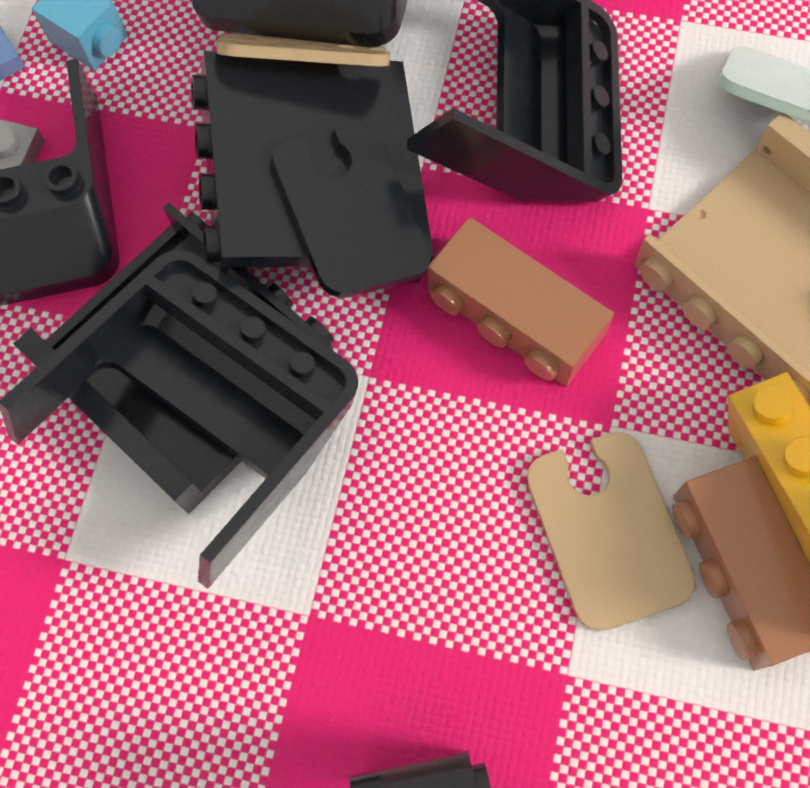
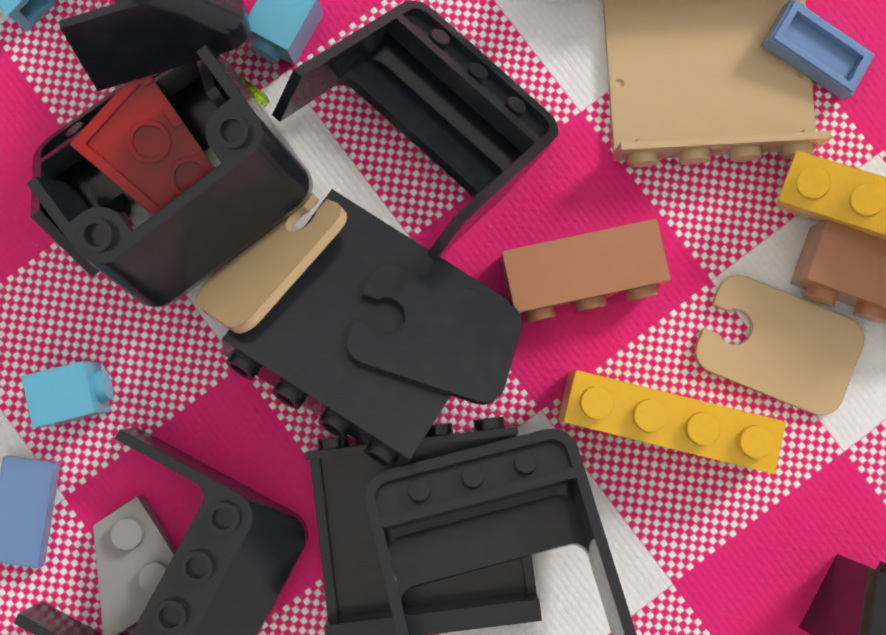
camera: 55 degrees left, 15 degrees up
none -> yellow brick [557,370,786,474]

